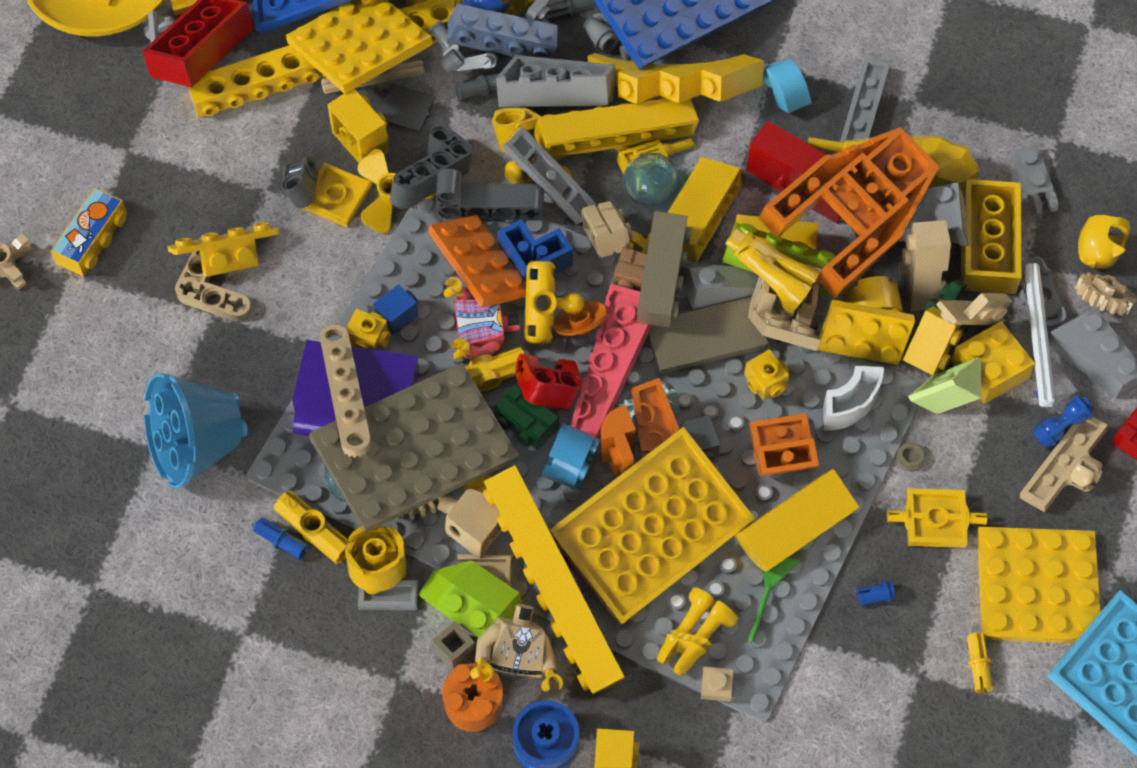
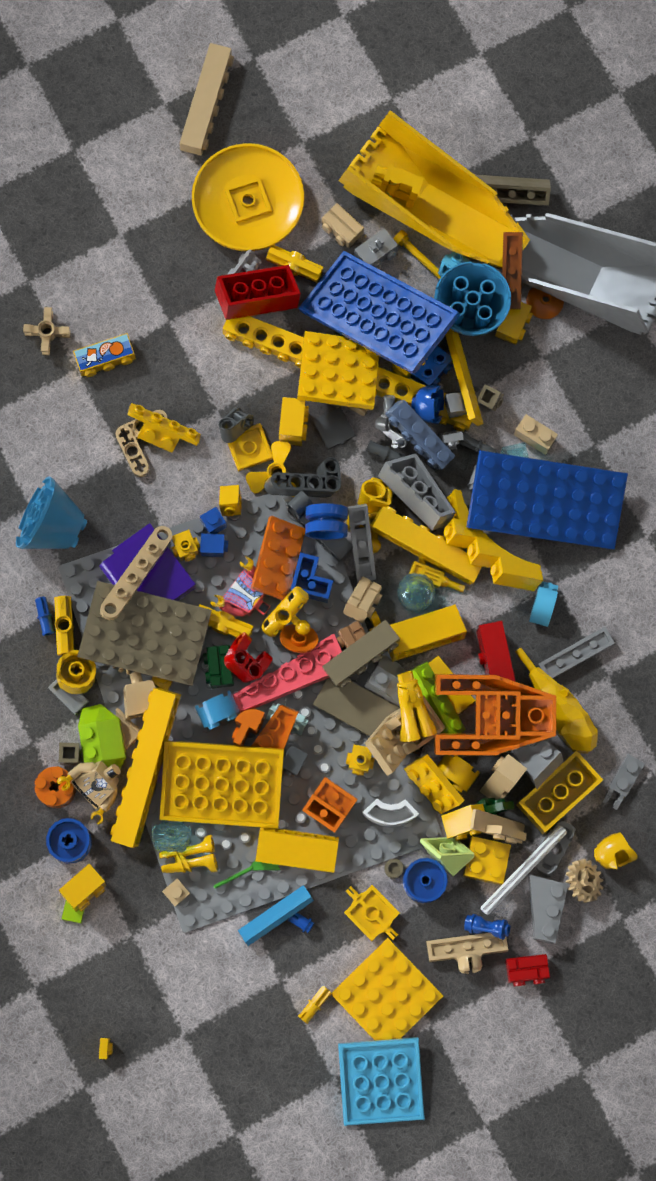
camera: 40 degrees right, 15 degrees up
none -> clear light blue plate [152,820,191,853]
none -> blue brick [200,507,227,534]
none -> yellow brick [219,485,242,516]
none -> dark azure tile [238,885,314,946]
none -> blue wheel [305,503,348,540]
none -> blue wheel [403,858,448,903]

